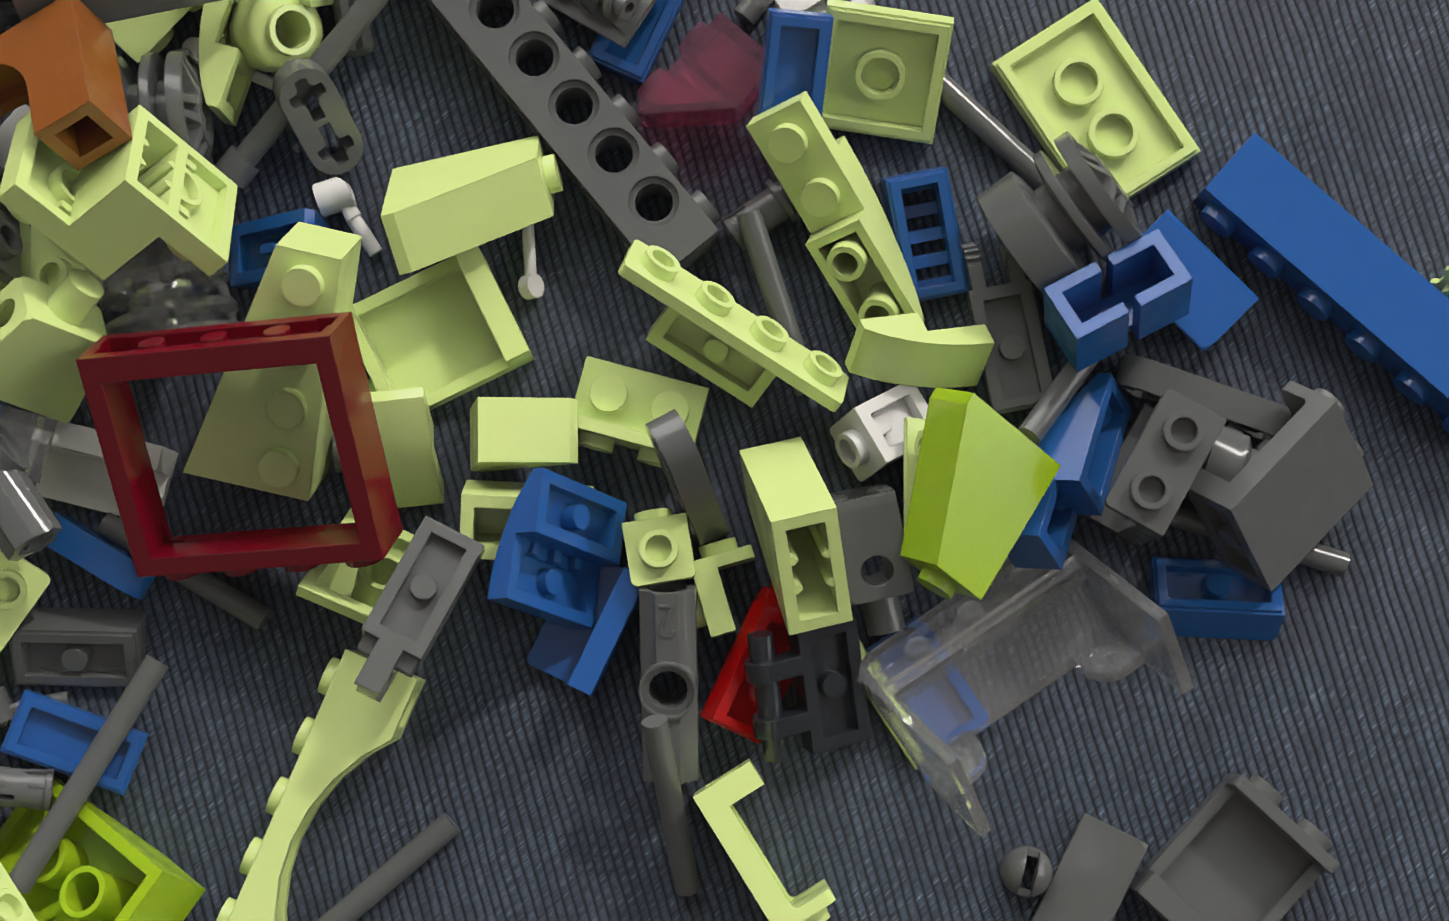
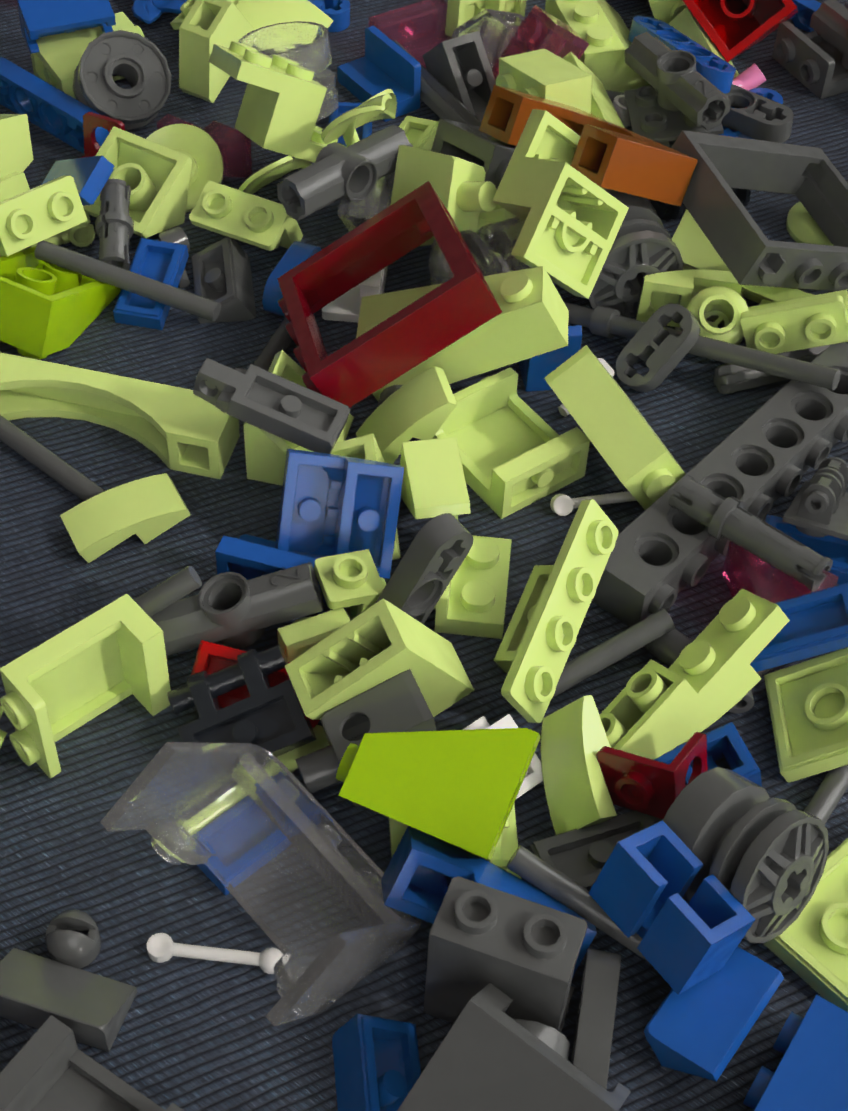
camera: 75 degrees right, 35 degrees down
none -> yellowish green slope [60,473,191,563]
none -> white hinge [147,933,285,974]
none -> dark red bracket [597,732,708,819]
none -> dark grey pin [669,475,833,592]

